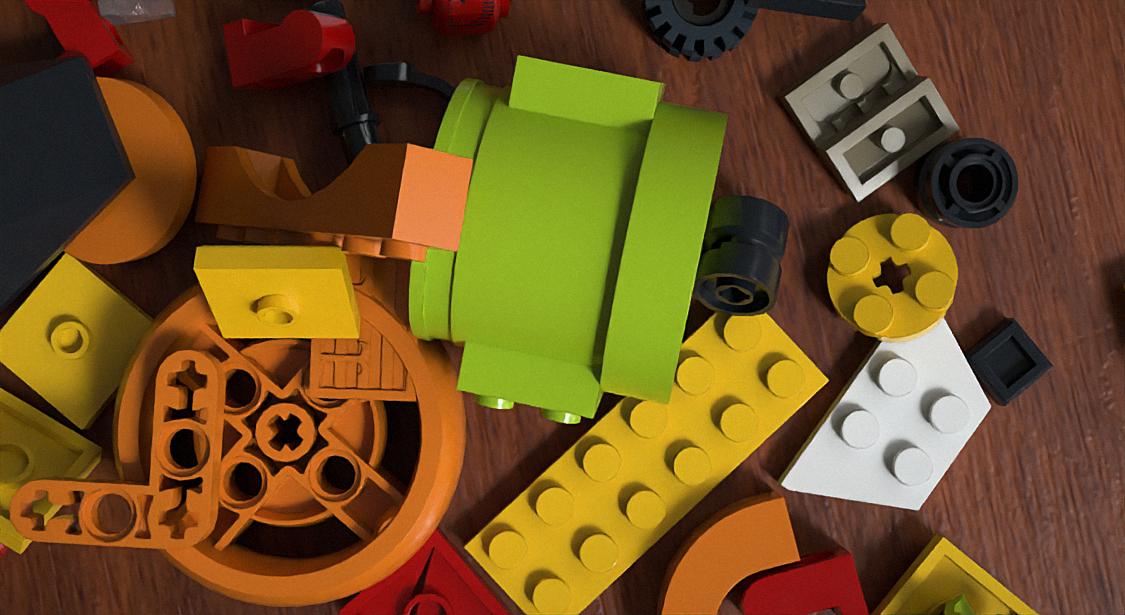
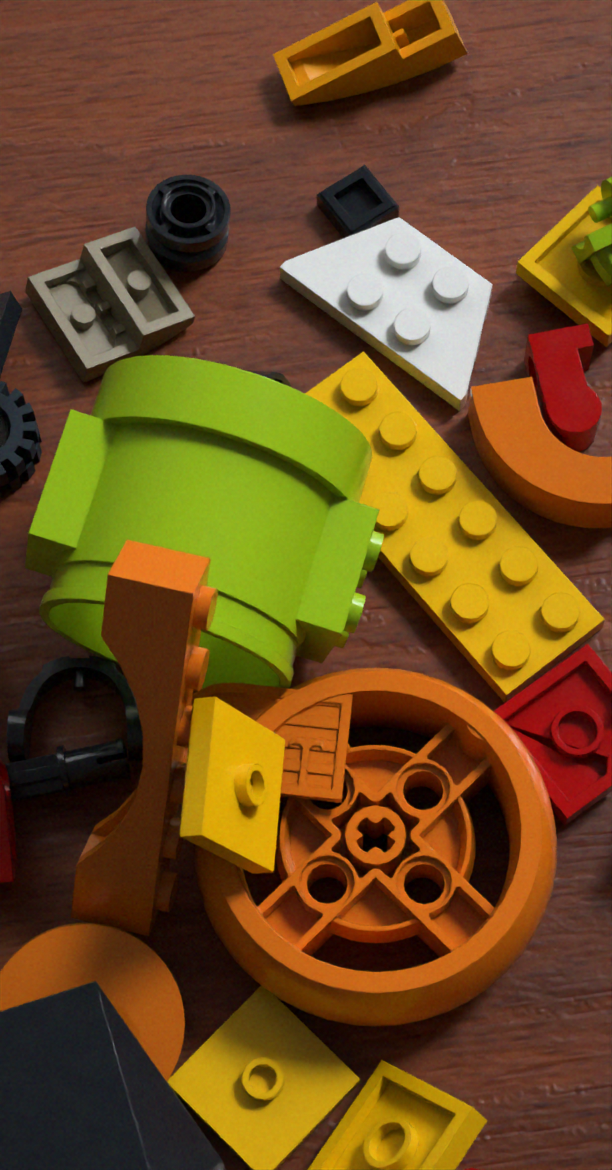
camera: 85 degrees left, 20 degrees down
orange beam [9,349,226,550] -> none
yellow plate [827,213,958,343] -> none

